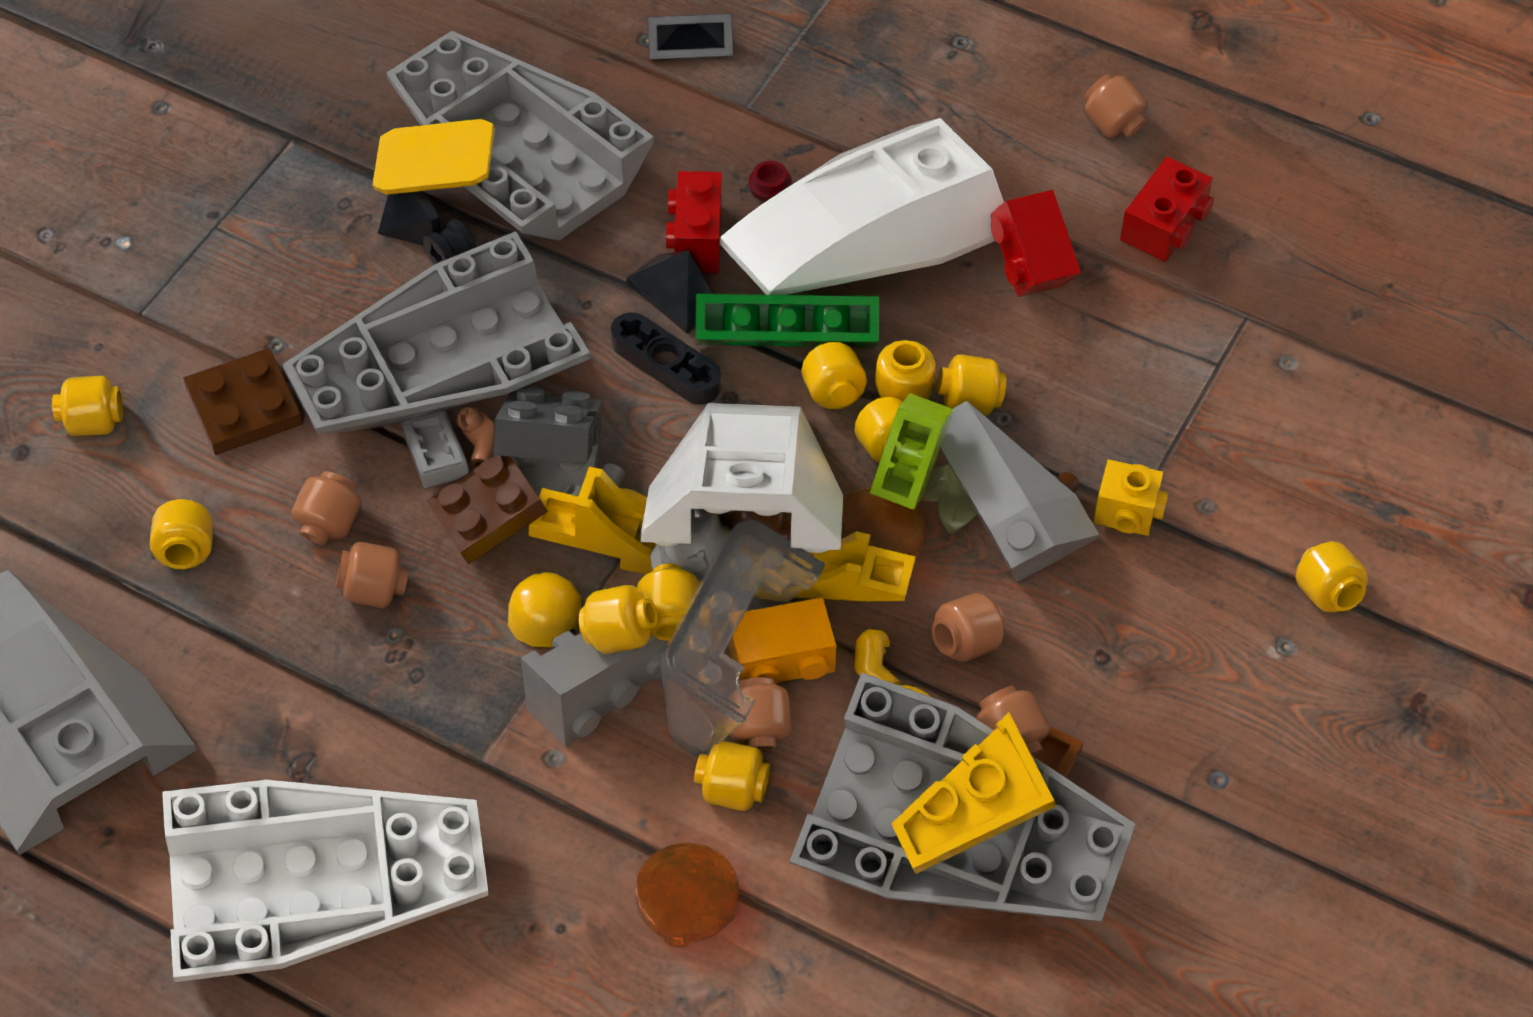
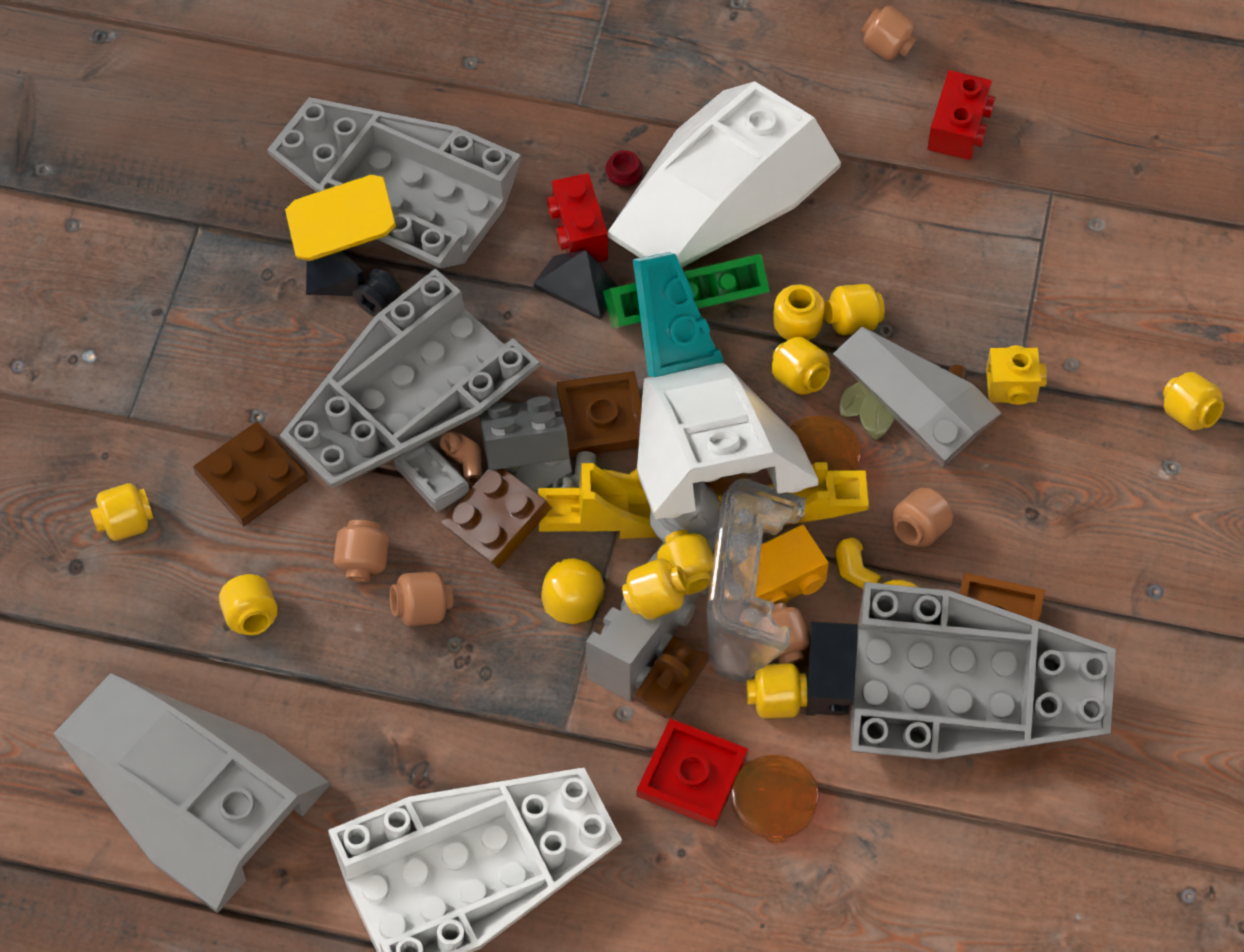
camera: 15 degrees left, 5 degrees up
black beam [611,312,721,404] -> none
black slope [648,14,733,59] -> none
yellow head [801,342,867,410] -> none
lime brick [870,393,954,510] -> none
yellow wing [891,712,1056,874] -> none
nougat head [976,685,1050,757] -> none
red brick [990,190,1081,297] -> none
none -> reddish brown plate [557,371,642,457]
none -> teal wing [633,252,724,378]
none -> reddish brown hips [635,636,709,718]
none -> red plate [636,718,748,828]
none -> black hinge [806,622,858,716]

